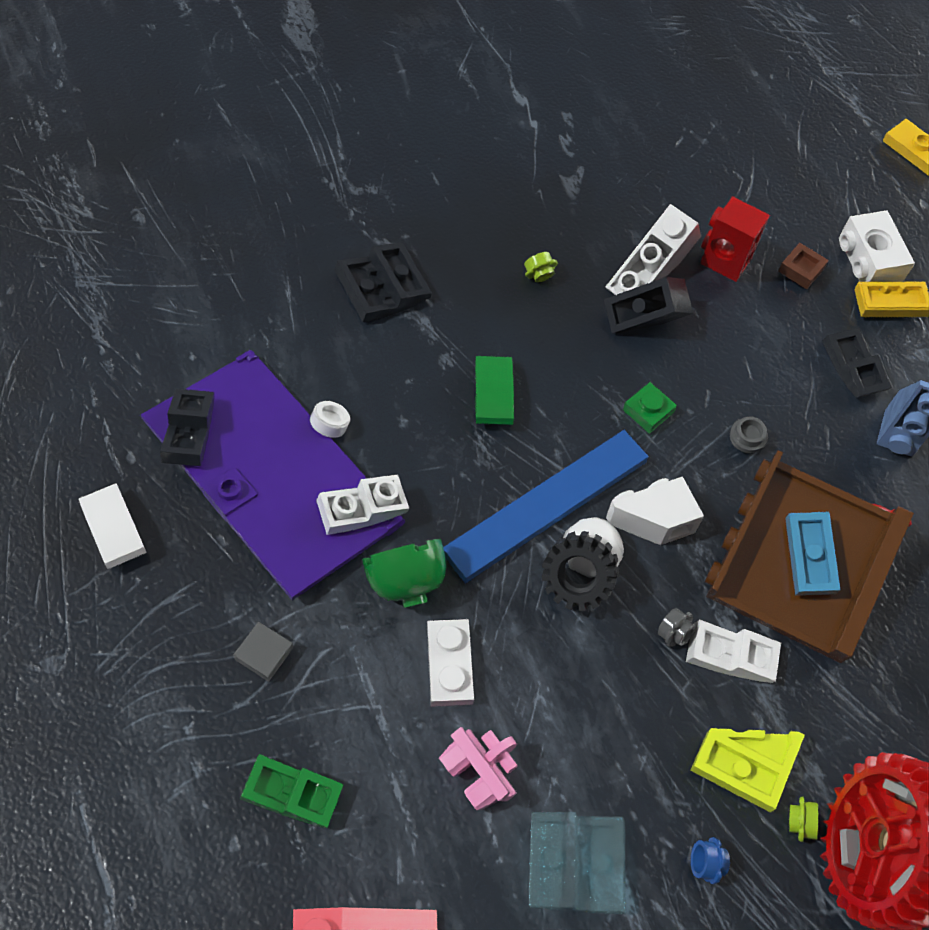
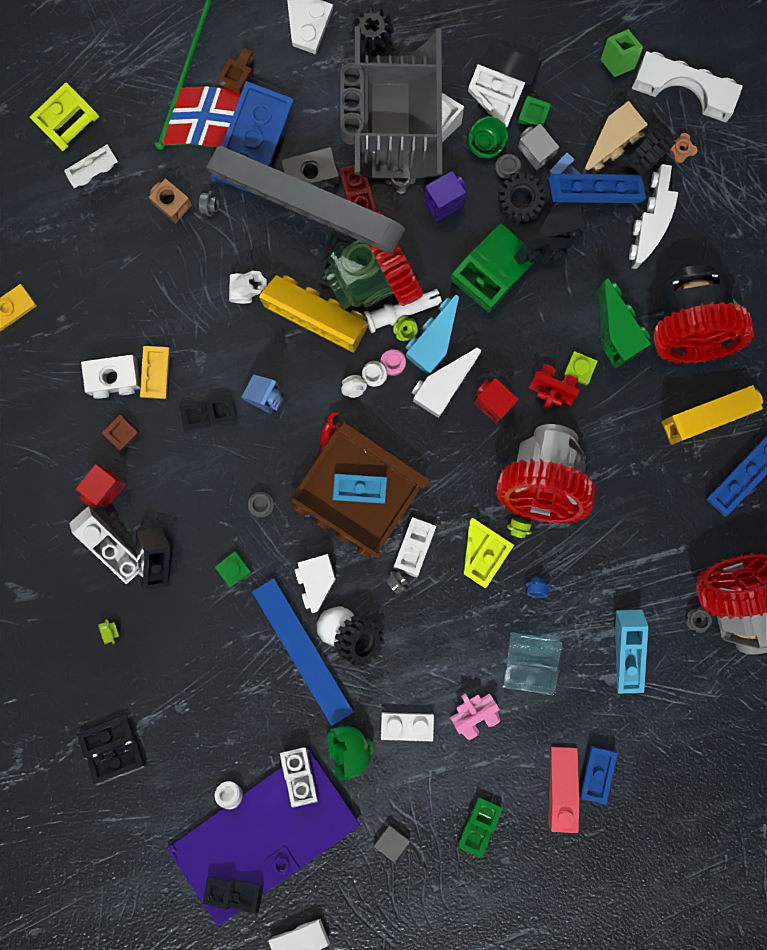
camera: 75 degrees left, 25 degrees up
green slope [475,356,514,425] -> none

